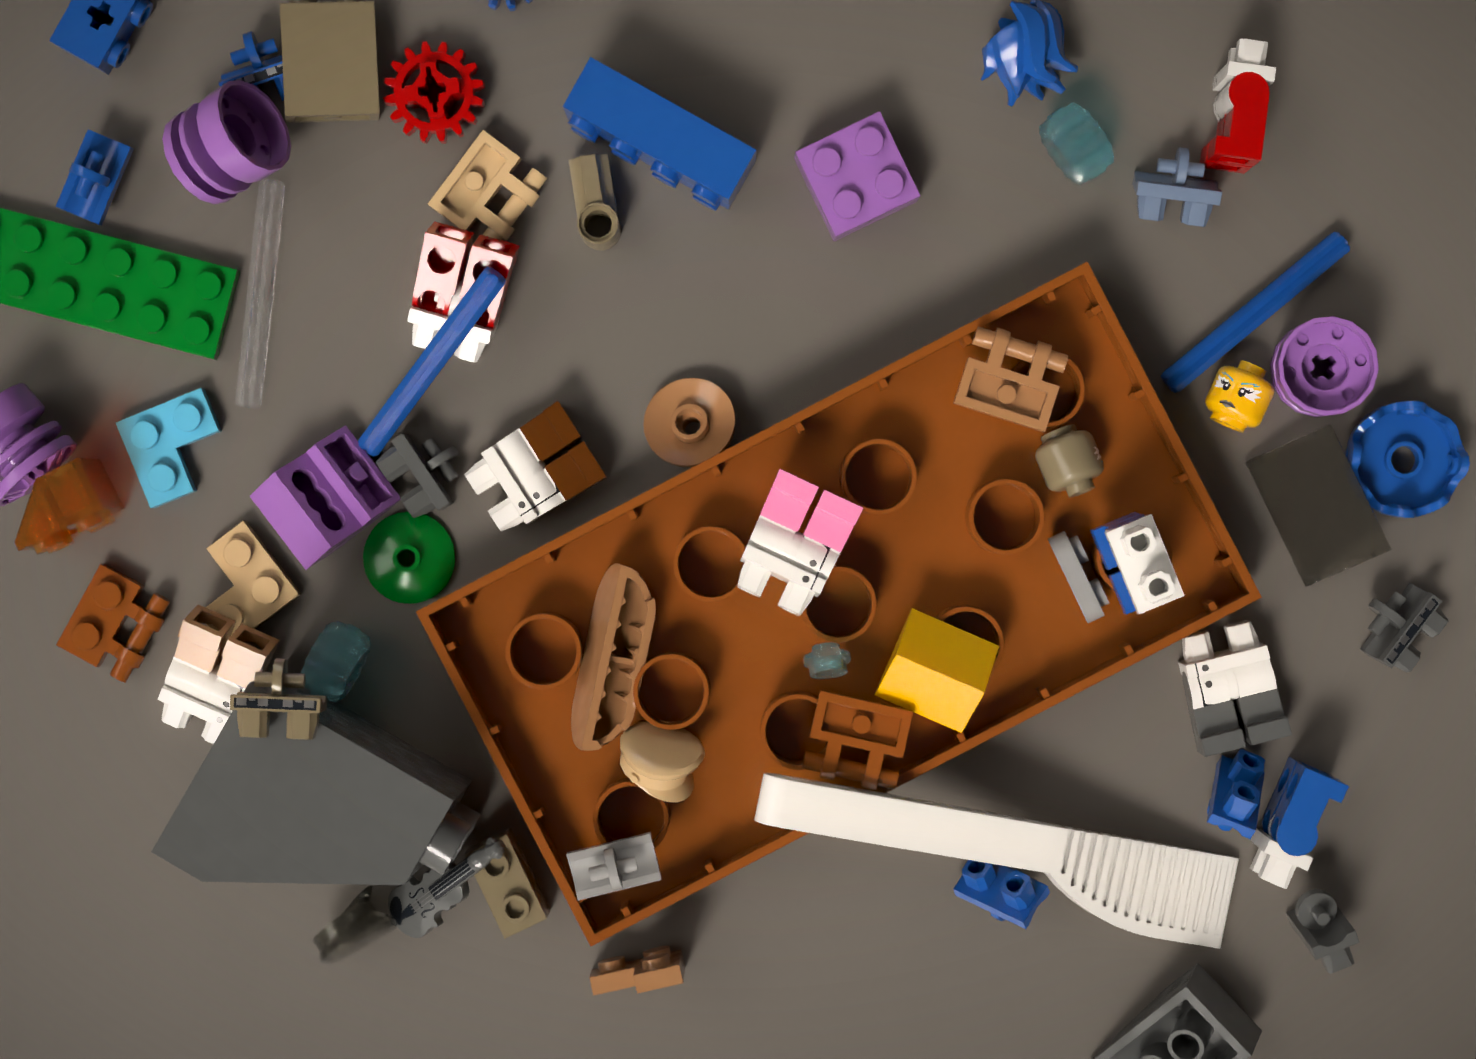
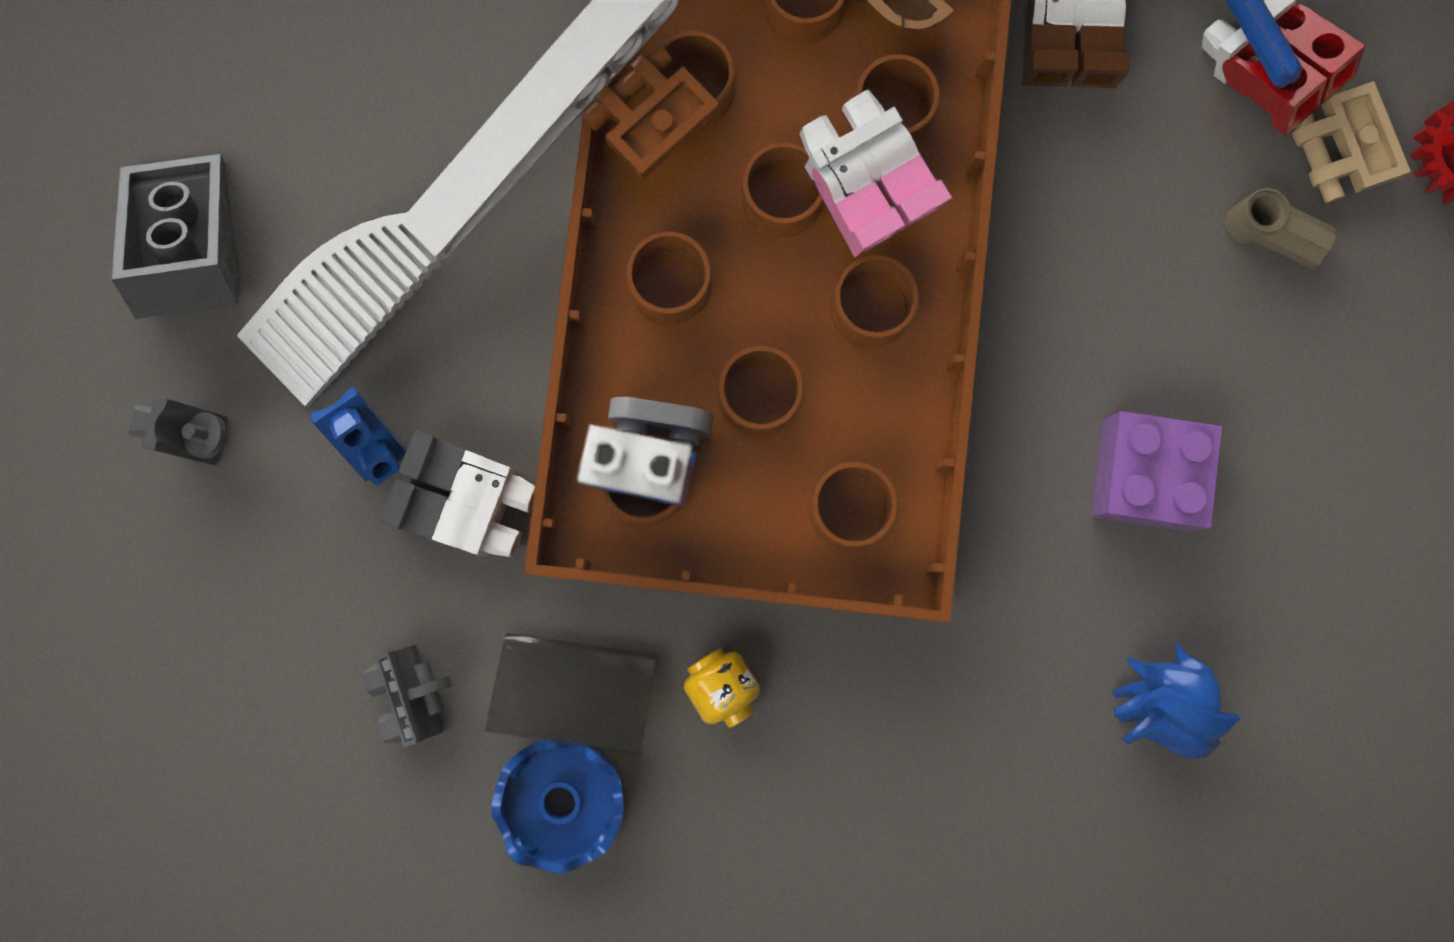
camera: 120 degrees right, 5 degrees down
blue brick [562,57,756,211] -> none
medium nougat dish [643,378,736,467] -> none
clear light blue plate [803,642,851,679] -> none
yellow slope [874,608,999,733] -> none
medium nougat plate [953,326,1069,432] -> none
blue hips [953,860,1050,929] -> none
dark tan head [1035,424,1104,498] -> none
clear light blue gear [1039,102,1114,185] -> none
sand blue hips [1132,147,1222,227] -> none
blue axle [1161,232,1350,393] -> none
red hips [1199,39,1276,174] -> none
blue hips [1250,757,1349,889] -> none
medium lavender wheel [1270,316,1379,417] -> none

